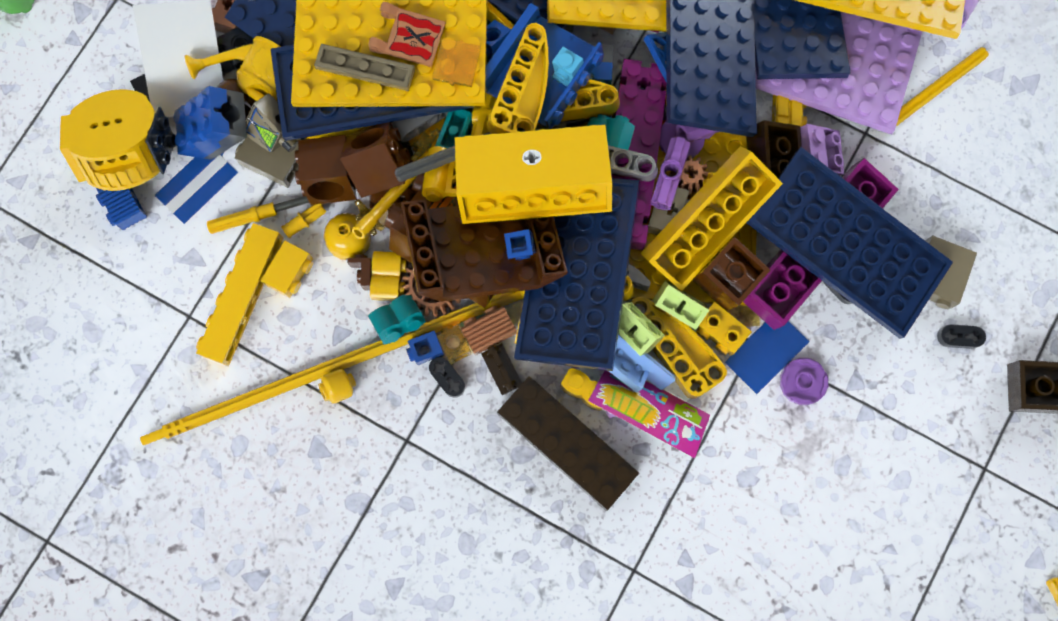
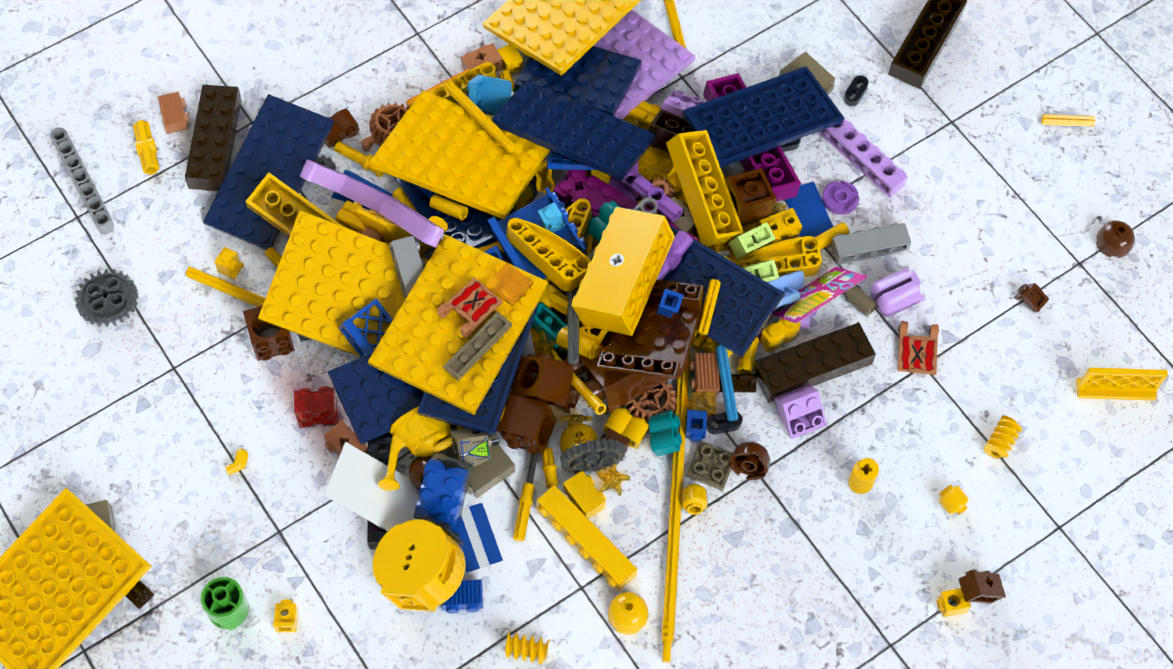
camera: 65 degrees left, 15 degrees down
none -> yellow brick [273,599,298,632]
none -> yellow piece [505,631,550,665]
none -> yellow piece [515,185,533,211]
none -> yellow brick [534,161,555,196]
none -> dark grey gear [560,439,625,474]
none -> clear yellow animal [596,464,630,496]
none -> yellow cylinder [608,592,649,635]
none -> medium lavender piece [657,230,693,280]
none -> dark tan tile [686,441,732,491]
none -> yellow axle [697,279,721,335]
none -> dark azure axle [715,345,738,421]
none -> reddish brown cylinder [729,441,771,480]
none -> yellow piece [737,337,759,374]
none -> lavender slope [774,384,827,439]
none -> yellow piece [815,222,849,250]
none -> lavender brick [818,119,908,198]
none -> light grey brick [831,223,912,265]
none -> dark tan piece [842,286,878,316]
none -> yellow piece [848,457,879,494]
none -> lavender cylinder [871,266,925,317]
none -> flag [897,321,939,375]

